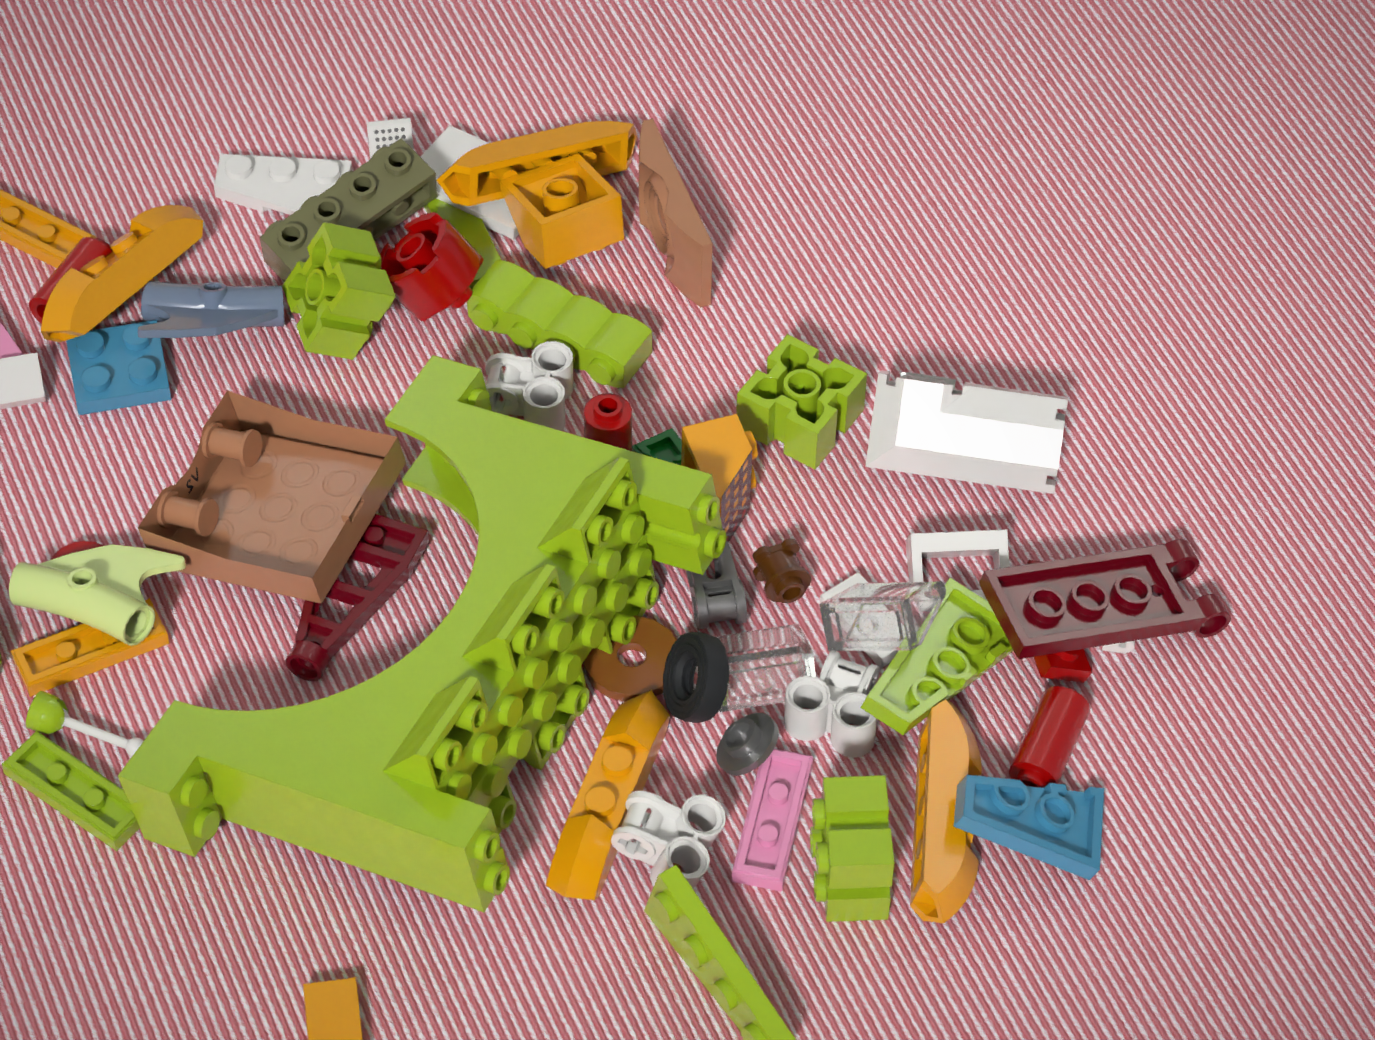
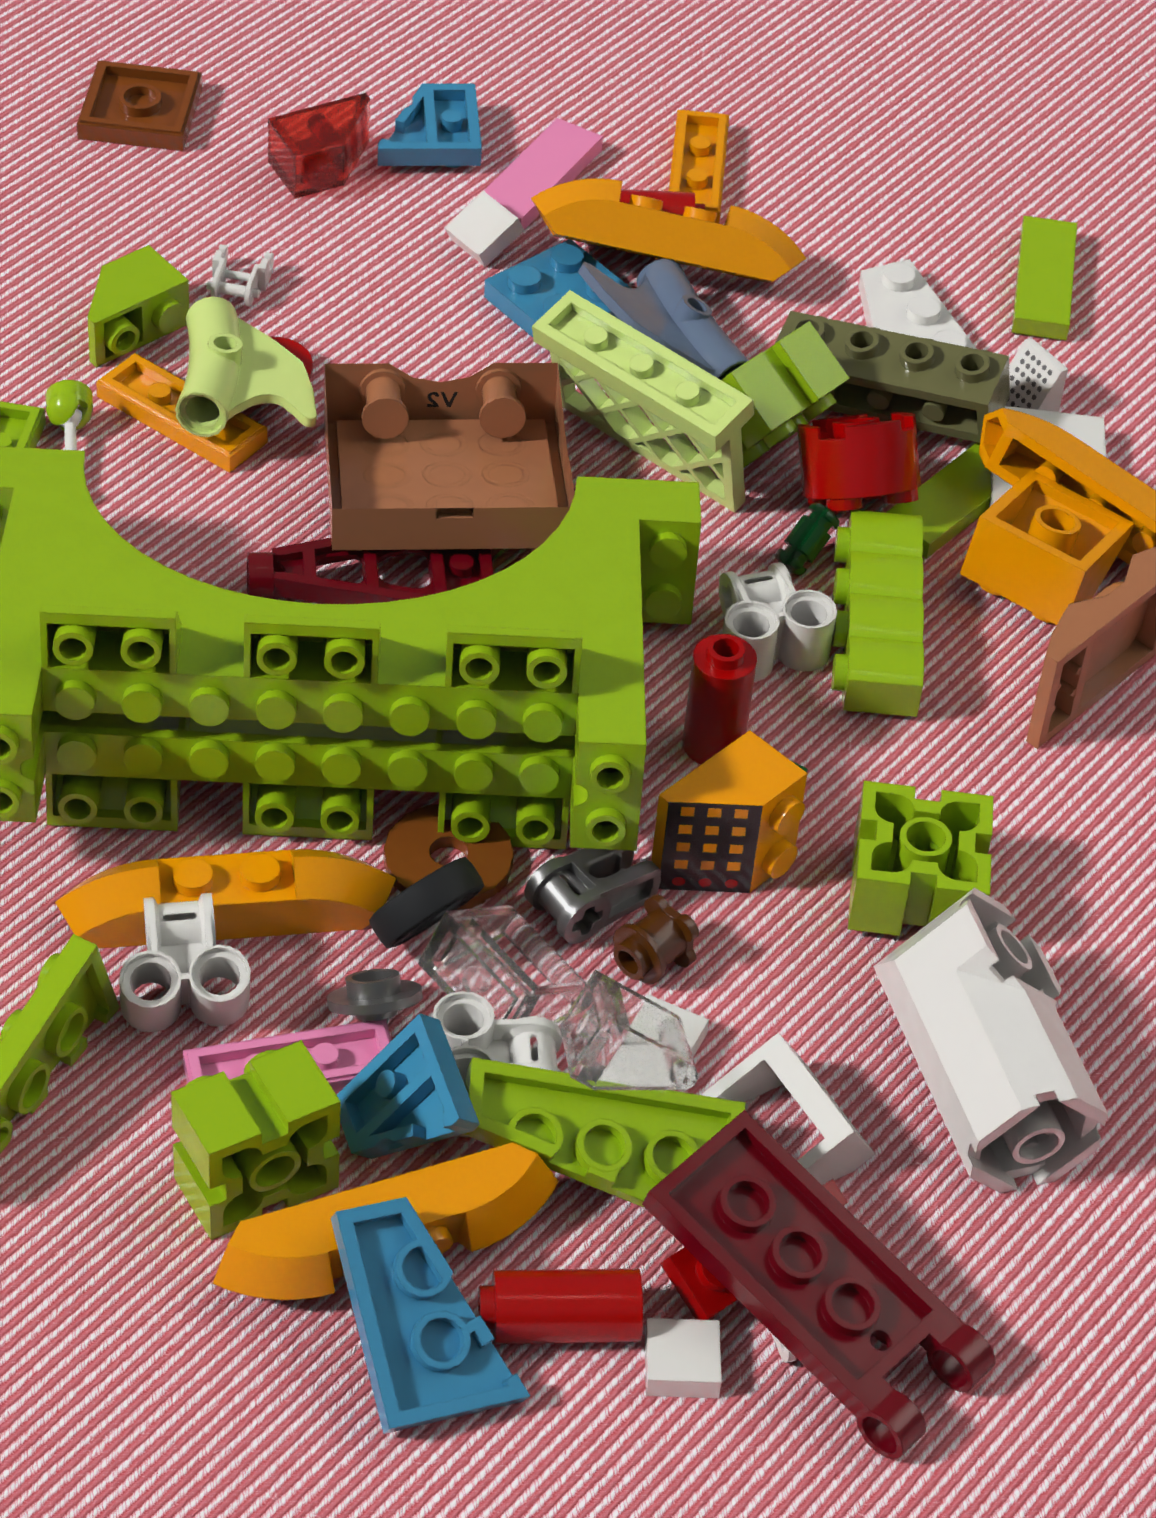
camera: 60 degrees right, 5 degrees down
none -> dark azure wing [337,1013,480,1159]
none -> yellowish green fence [532,290,754,513]
none -> white tile [645,1318,721,1399]
none -> dark green piece [775,502,840,575]
none -> lime tile [1011,216,1077,340]

